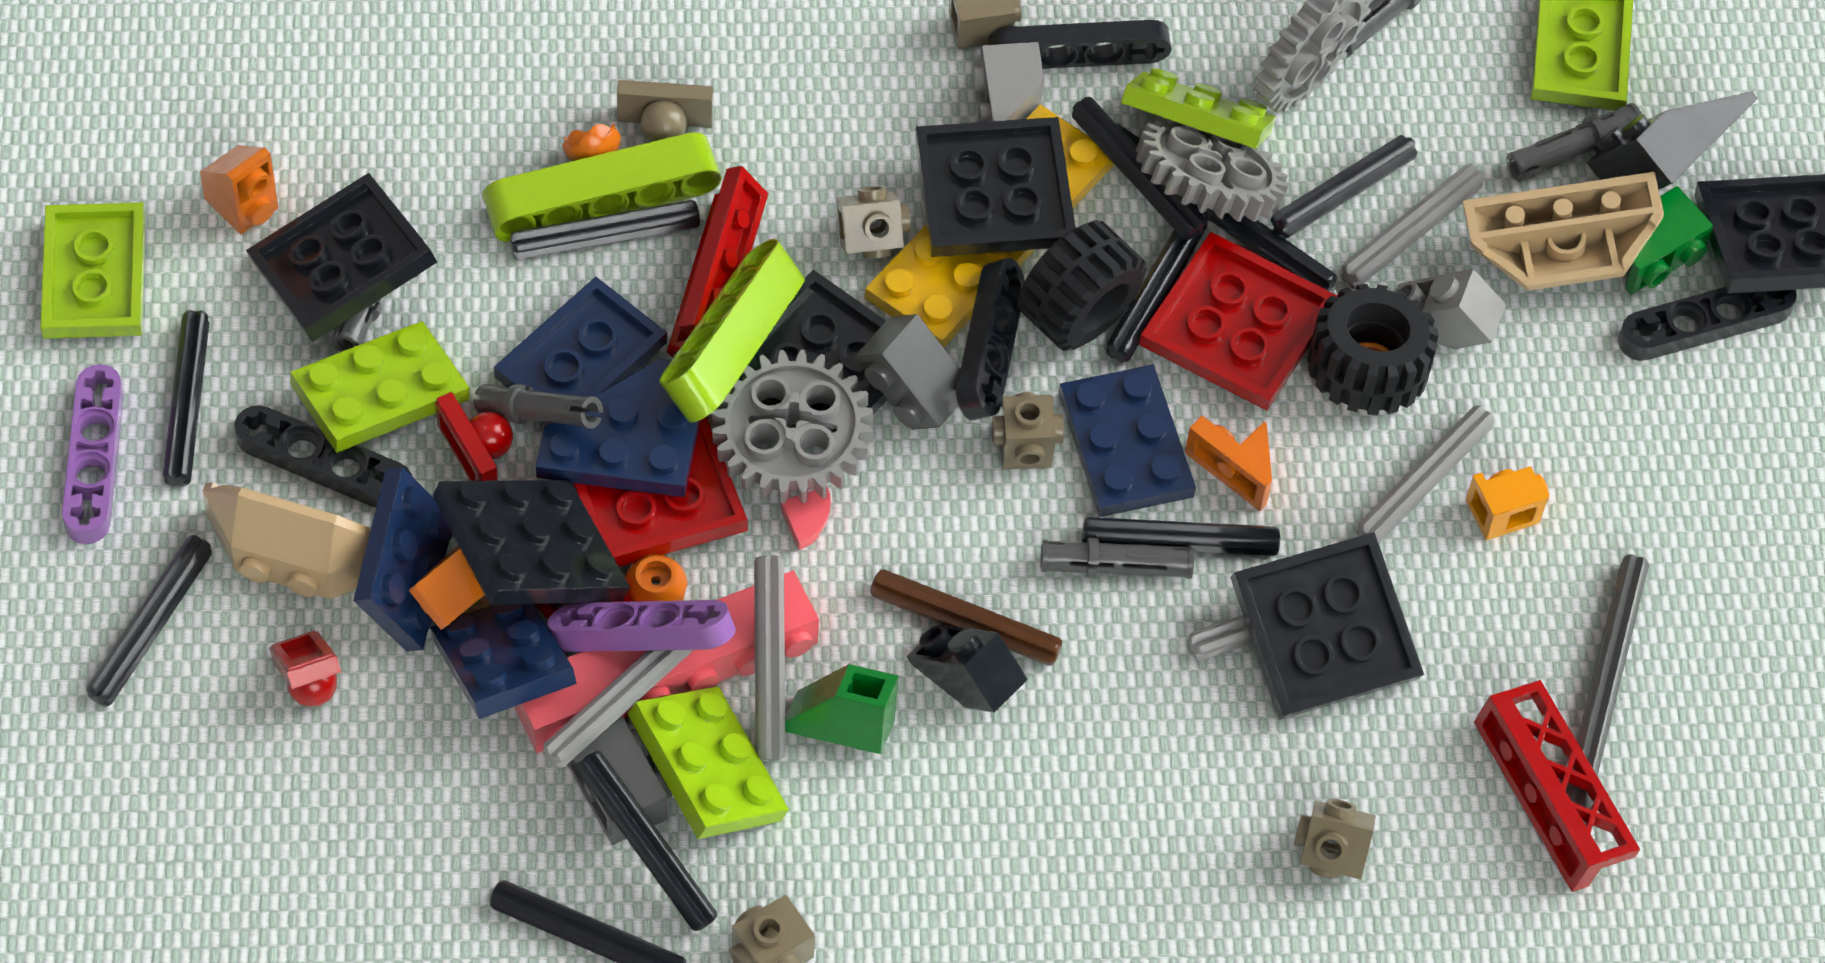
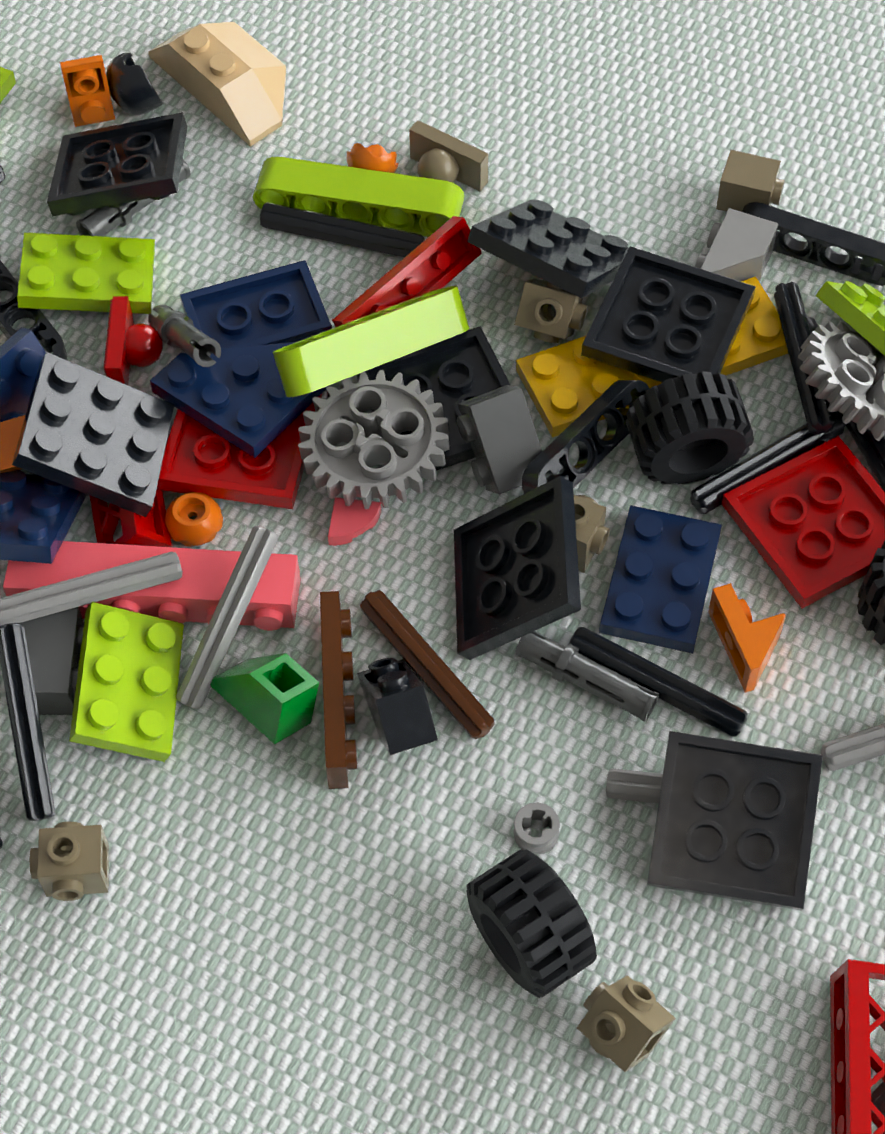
camera: 35 degrees right, 0 degrees up
medium lavender beam [547,600,736,652] -> none
none -> black hair [106,53,164,115]
none -> tan wedge [148,22,286,147]
none -> reddish brown plate [320,591,357,789]
none -> black plate [454,476,581,660]
none -> black tyre [466,849,597,998]
none -> black plate [467,199,629,299]
none -> light grey bush [514,802,560,855]

